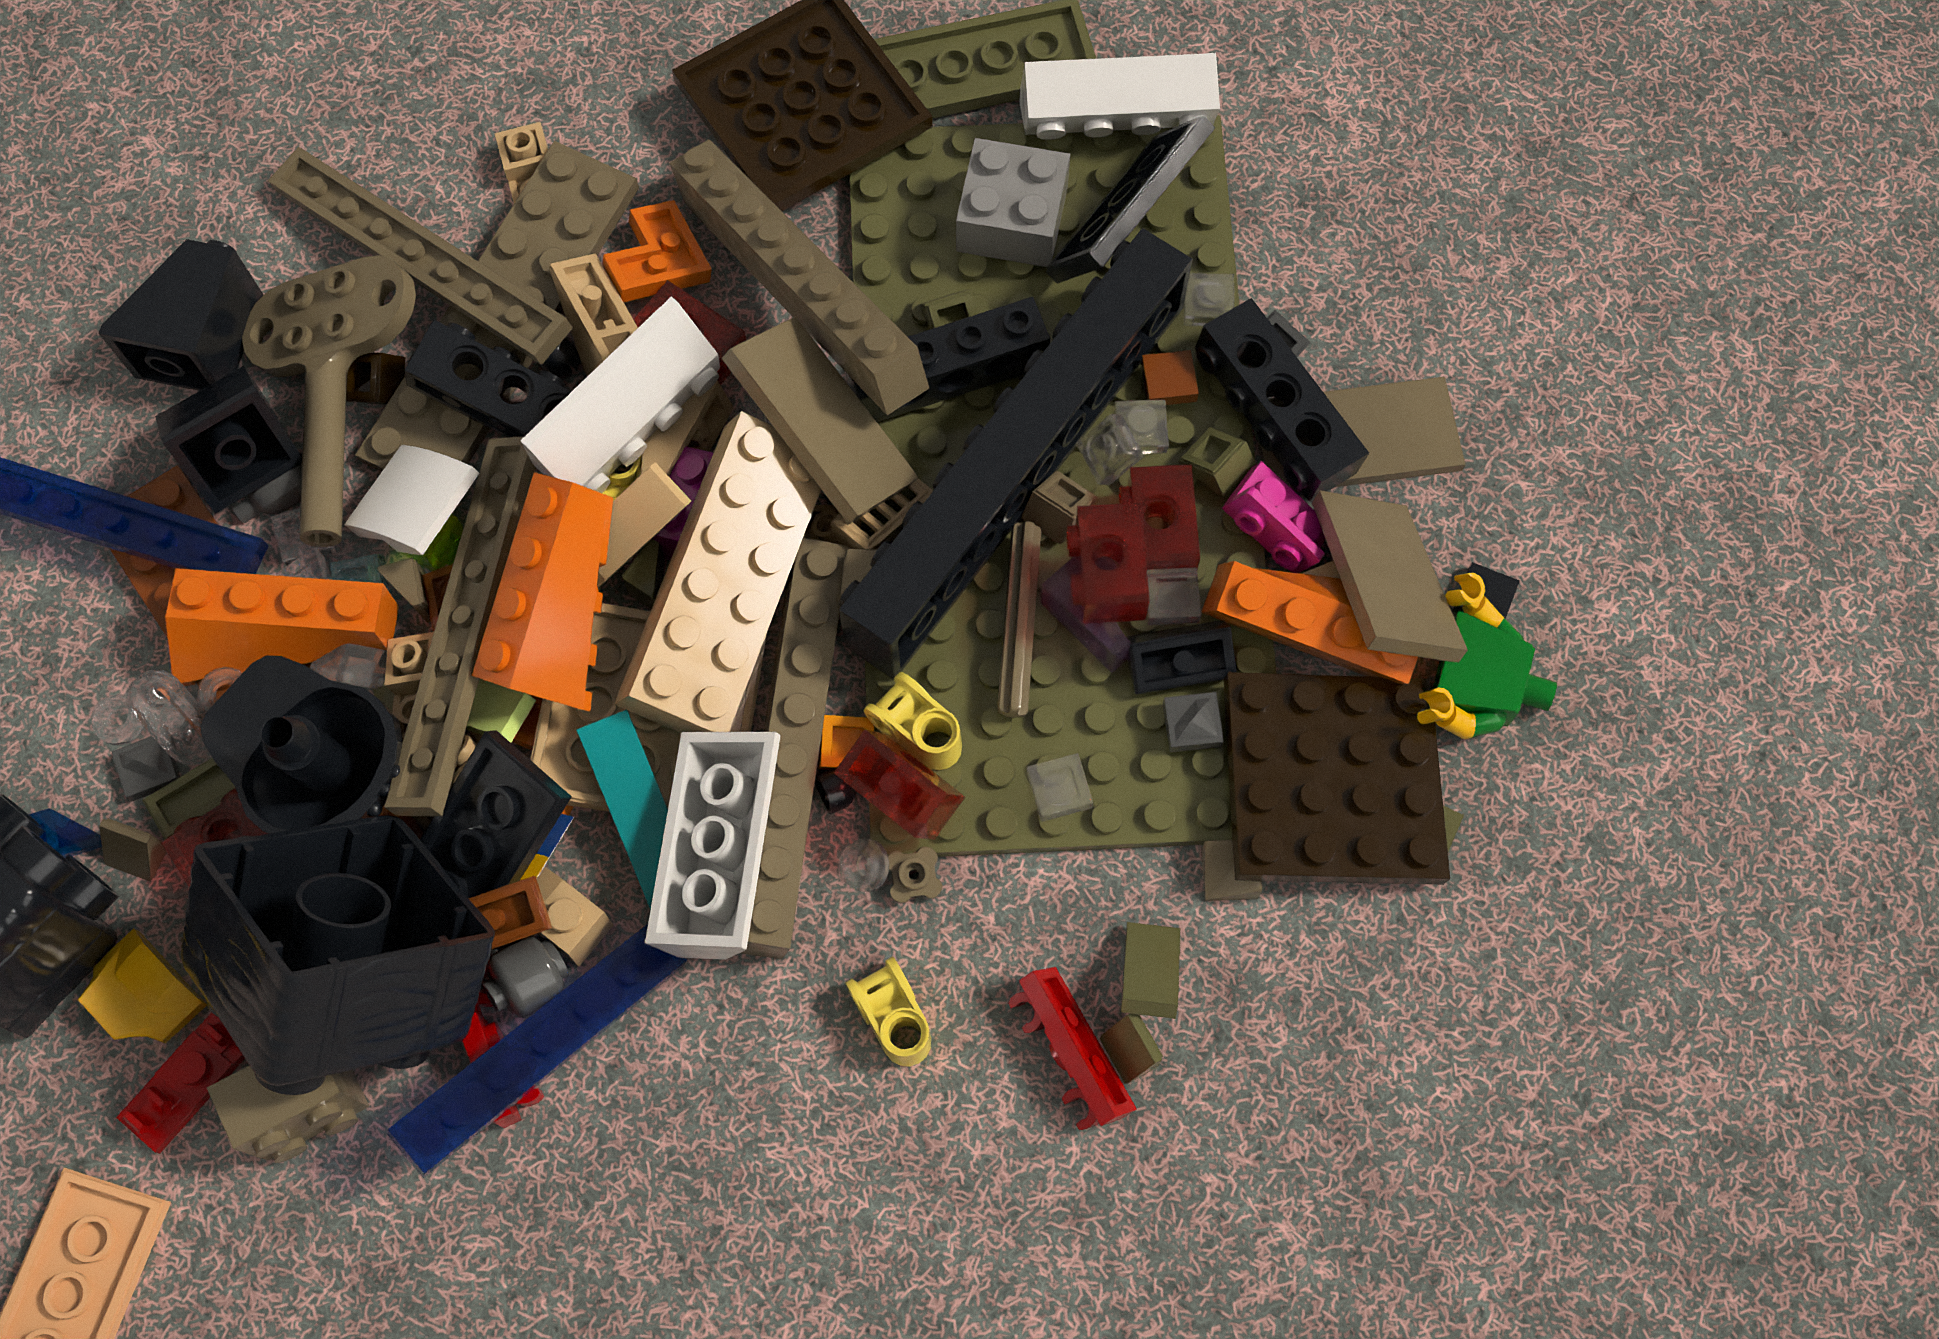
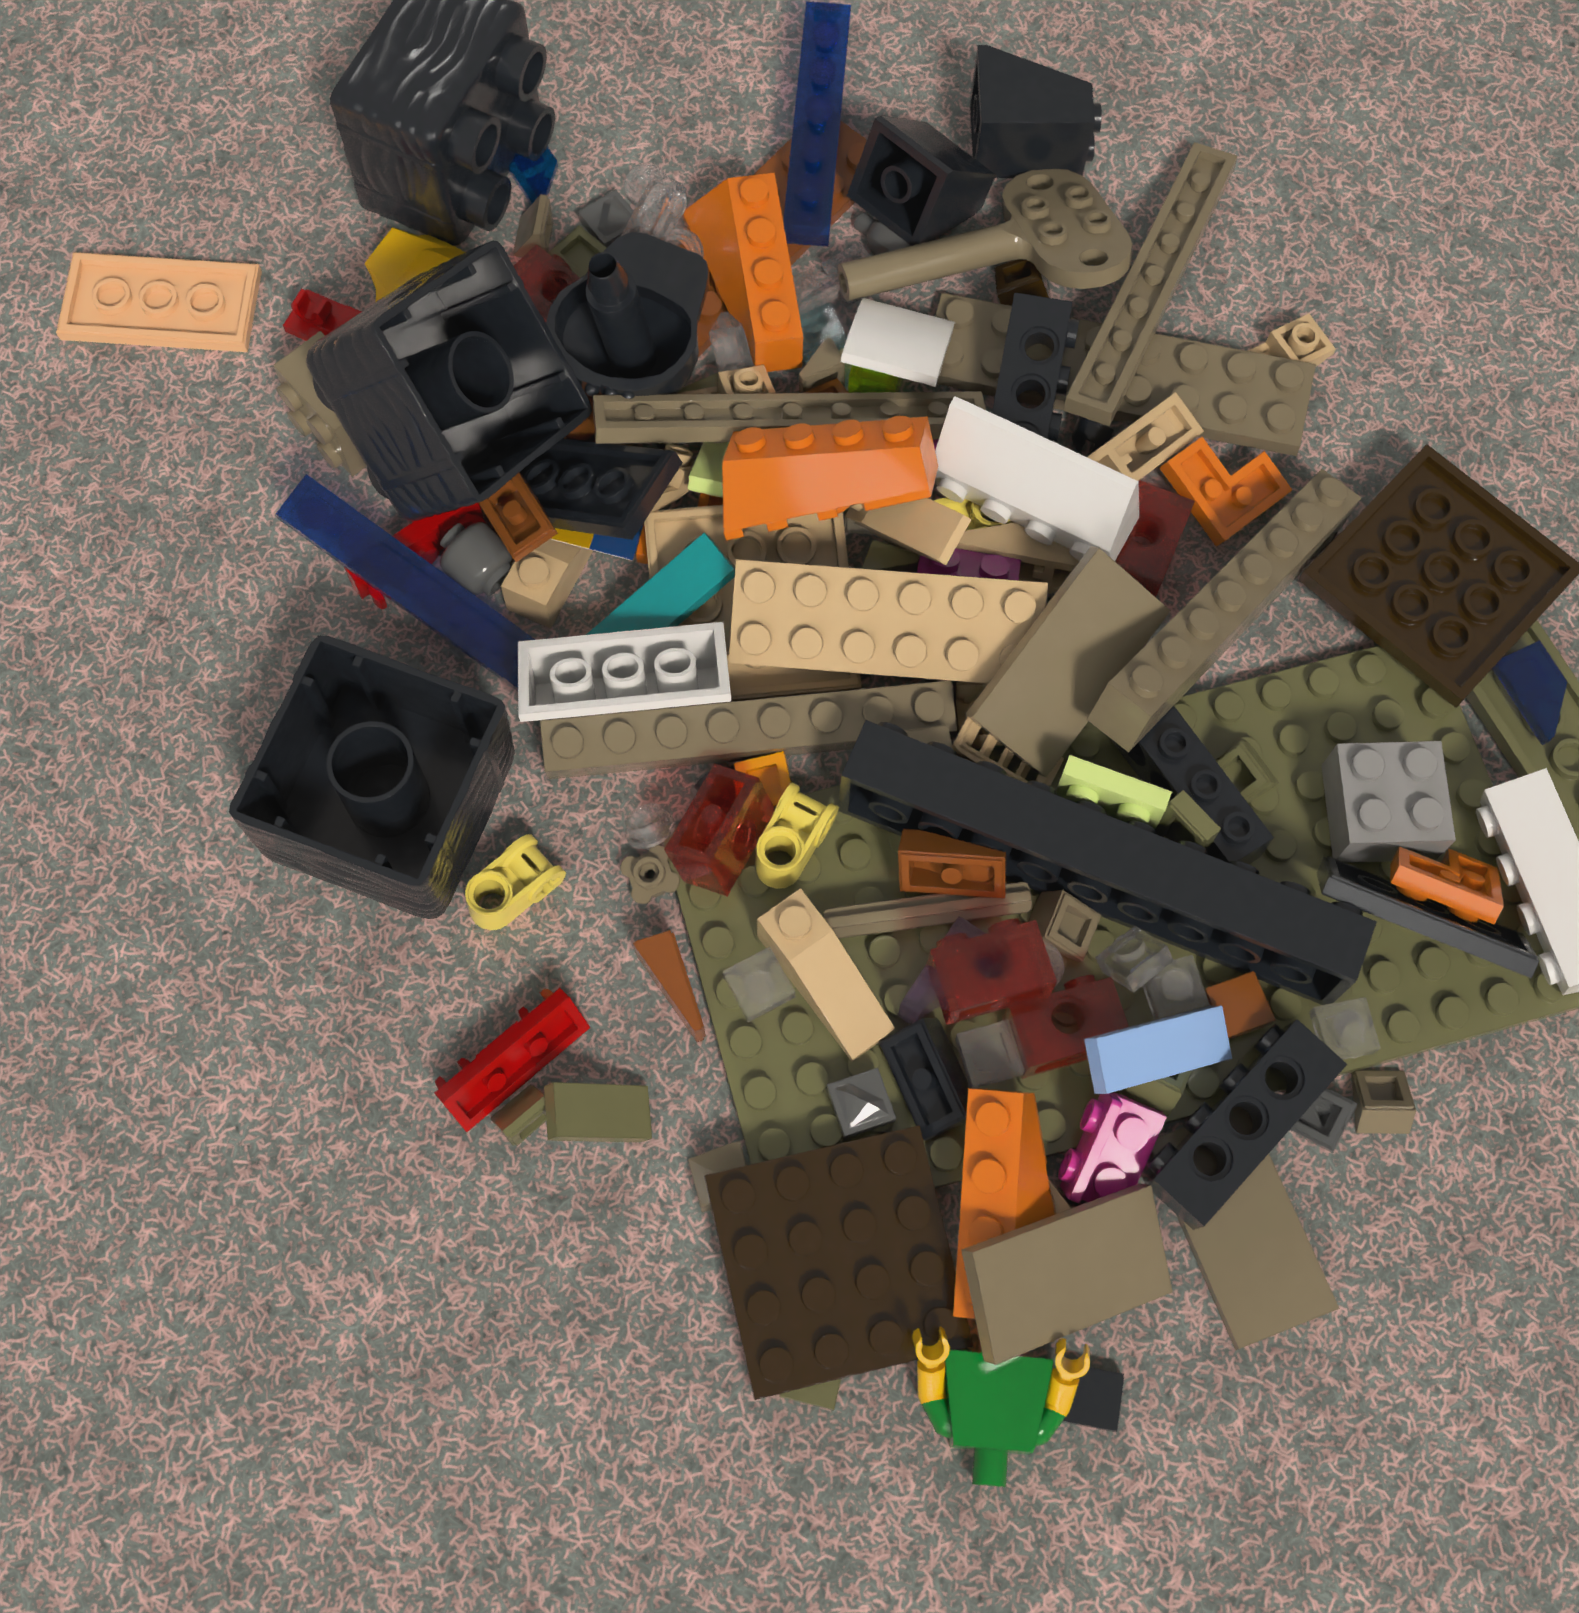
camera: 75 degrees right, 0 degrees up
none -> black brick [229,636,515,919]
none -> dark orange slope [633,930,706,1042]
none -> tan slope [757,888,895,1062]
none -> dark orange slope [898,828,1006,899]
none -> yellowish green plate [1056,755,1172,829]
none -> light blue tile [1084,1005,1232,1094]
none -> olive tile [1155,790,1221,851]
none -> dark tan slope [1351,1070,1416,1134]
none -> orange plate [1390,846,1504,925]
none -> clear blue tile [1493,640,1567,745]

